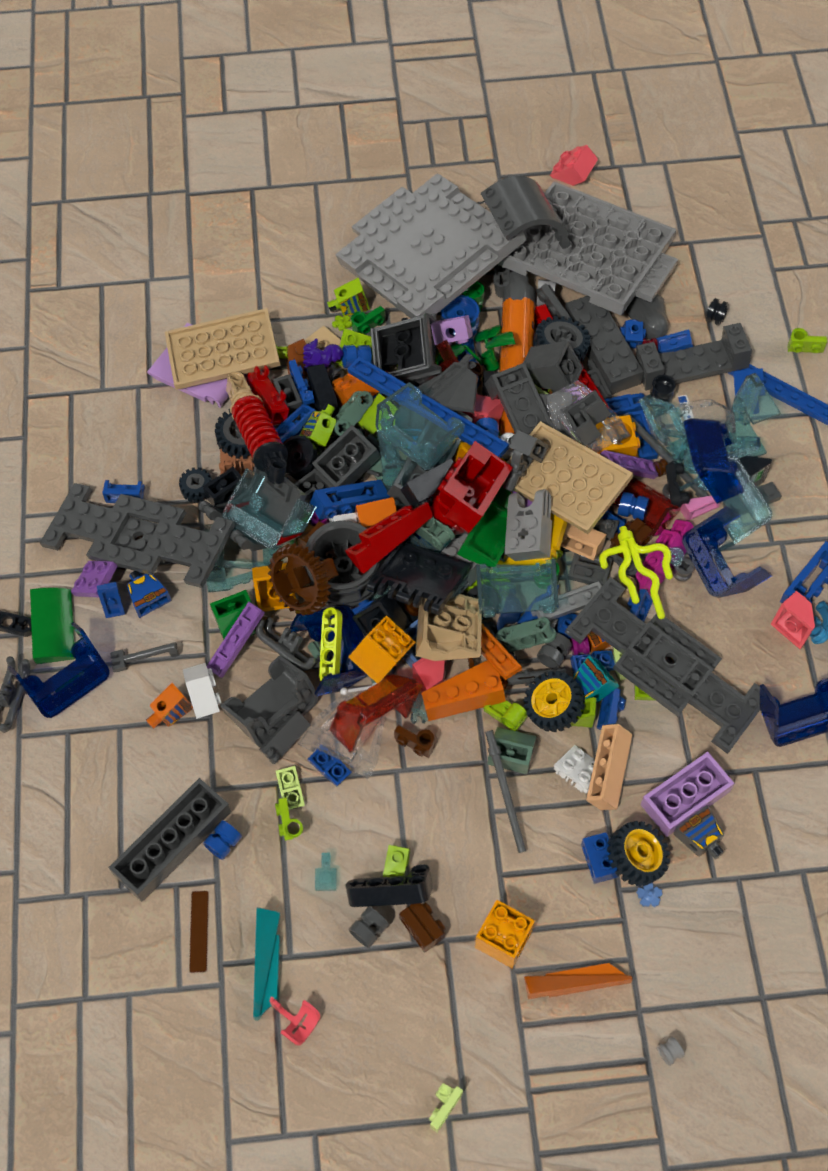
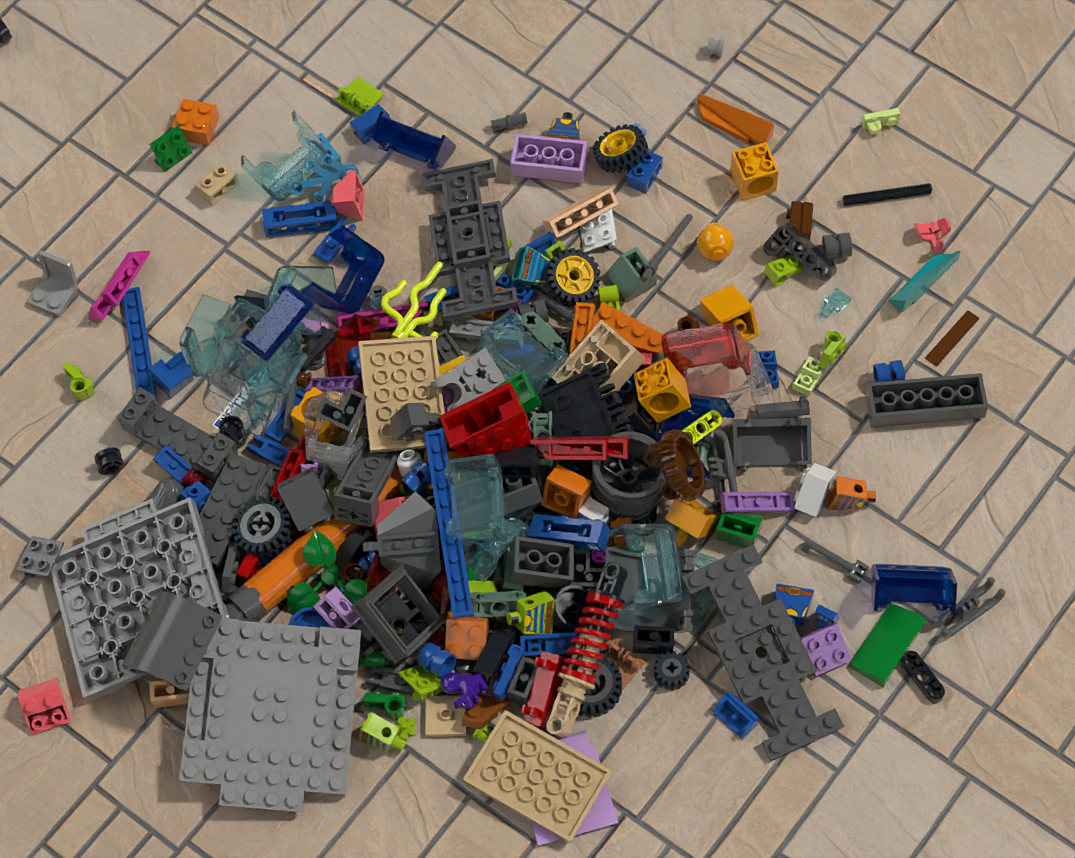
camera: 135 degrees left, 0 degrees up
none -> dark grey hinge [15,536,64,578]
none -> blue hinge [313,218,356,265]
none -> dark grey pin [491,112,528,132]
none -> light orange brick [697,223,734,261]
none -> light orange slope [699,285,759,350]
none -> black axle [842,183,932,206]

